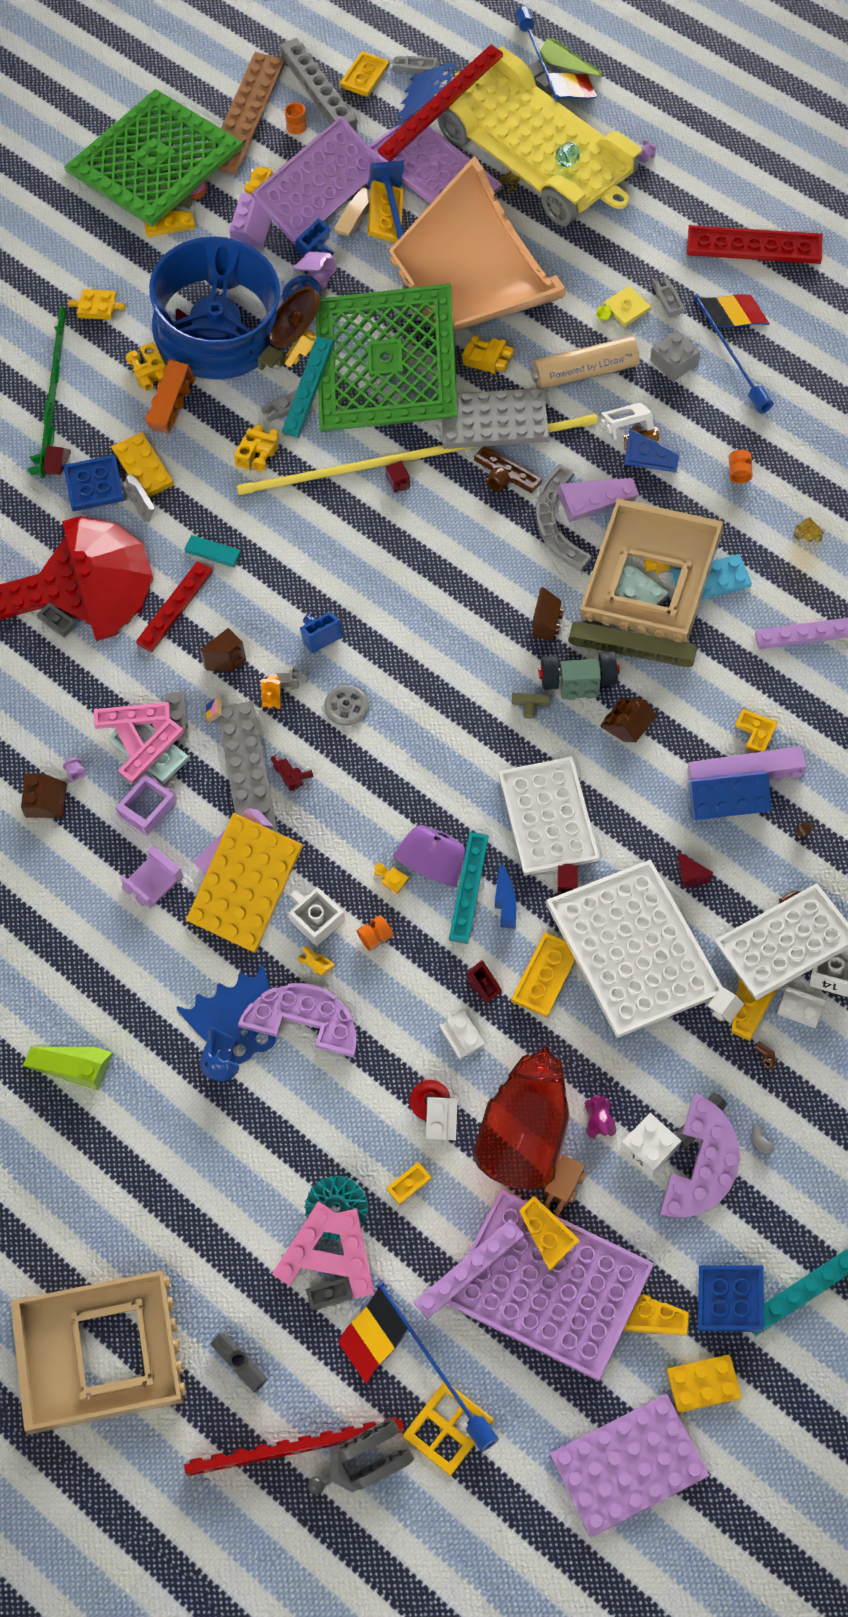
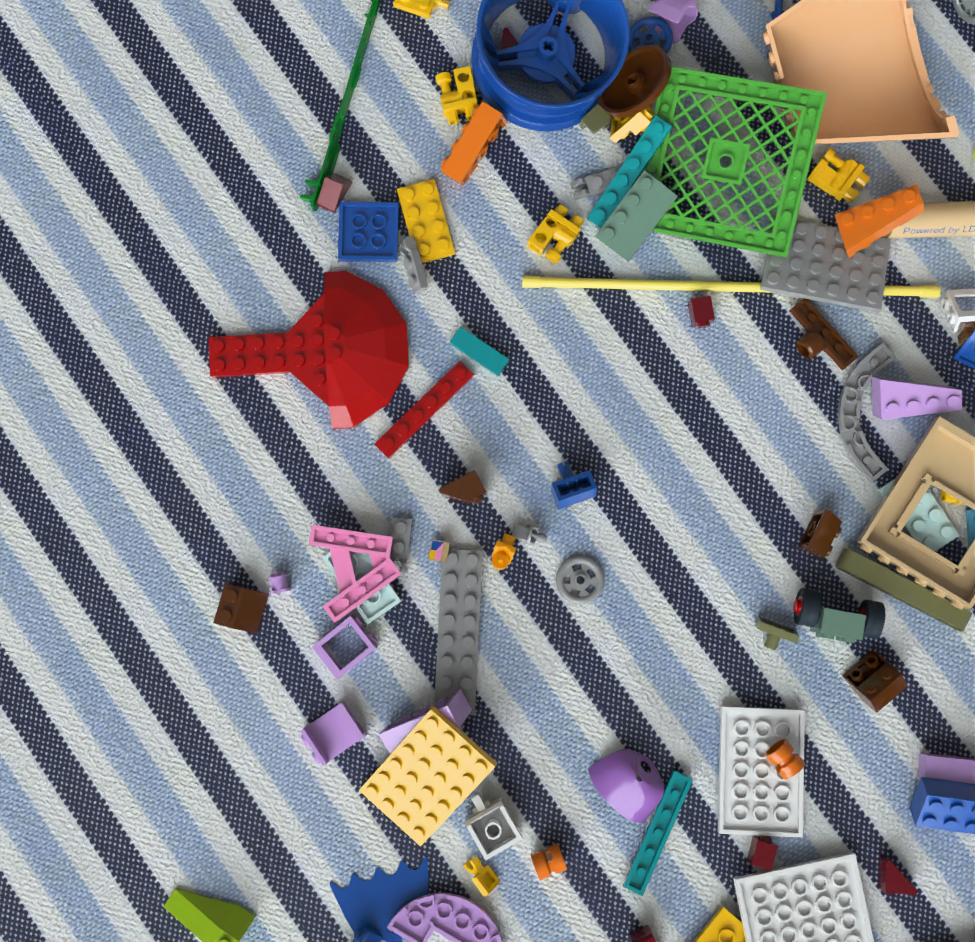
camera: 15 degrees right, 20 degrees up
dark grey plate [37,603,77,638] -> none
dark red piece [270,755,314,791] -> none
yellow plate [374,862,409,895] -> none
blue slope [495,865,517,929] -> none
none -> sand green slope [595,170,678,262]
none -> orange wheel [765,739,805,780]
none -> orange wedge [835,184,924,258]

